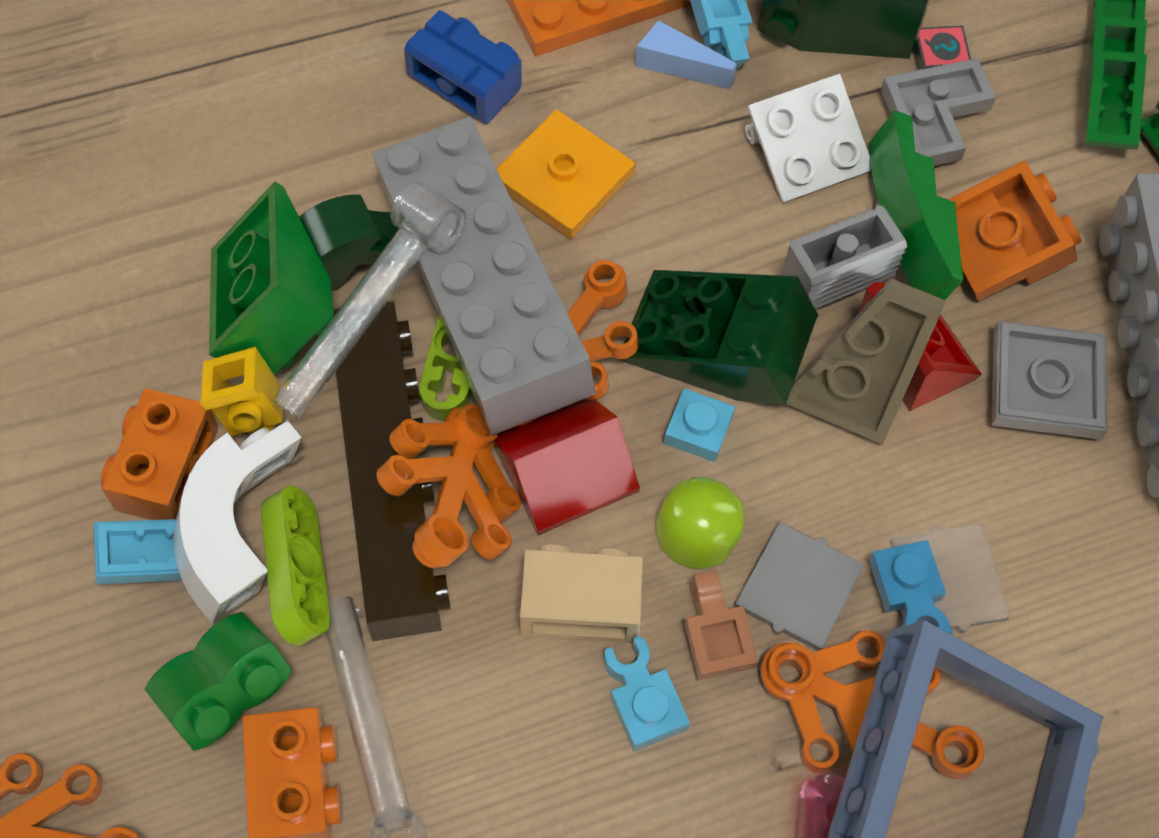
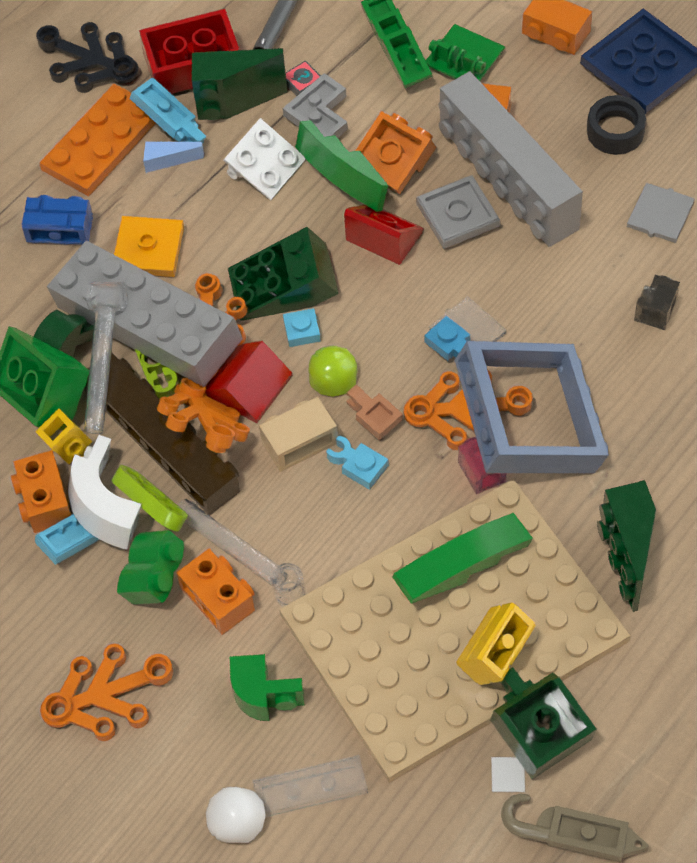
camera: 25 degrees left, 5 degrees down
light grey piece [735,522,865,651] -> none
light grey brick [781,205,907,309] -> none
dark tan wing [786,279,946,445] -> none

